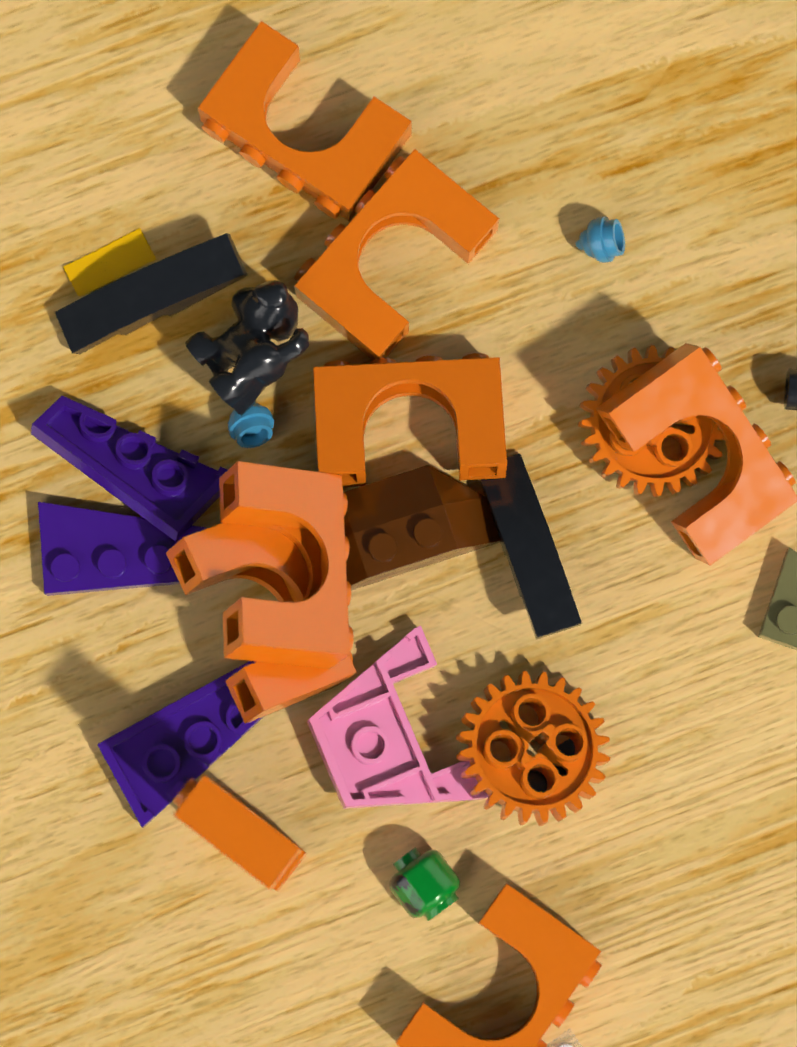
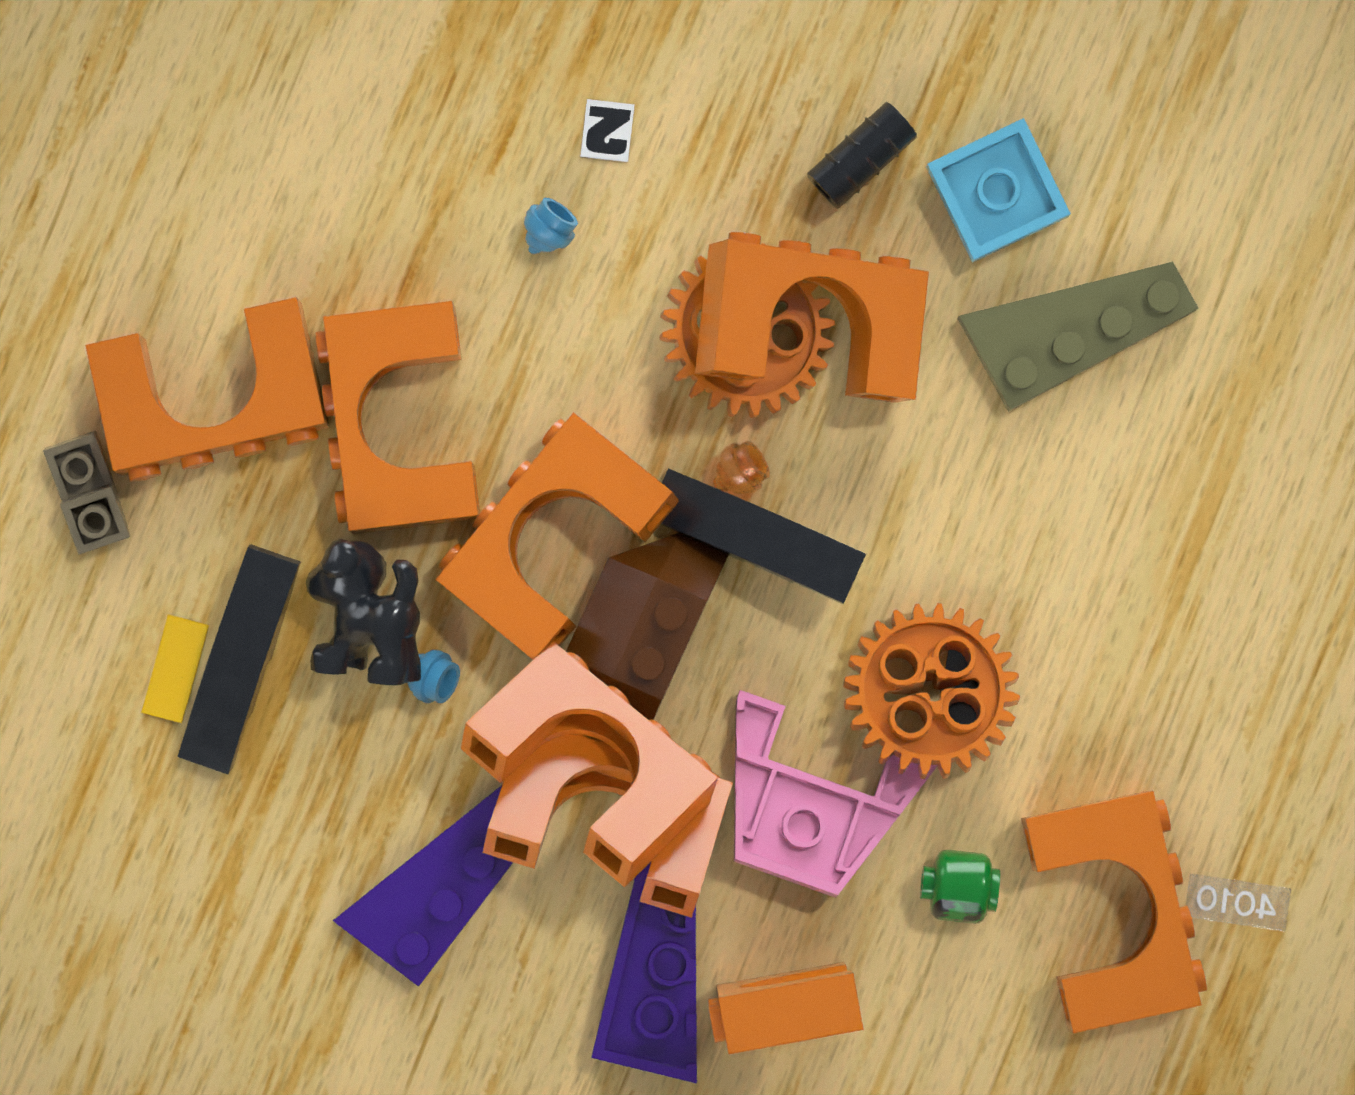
camera: 45 degrees left, 5 degrees up
dark purple wing [31,396,227,542] -> none
none -> dark tan slope [43,431,130,554]
none -> sticker [580,99,635,162]
none -> clear orange plate [713,441,770,494]

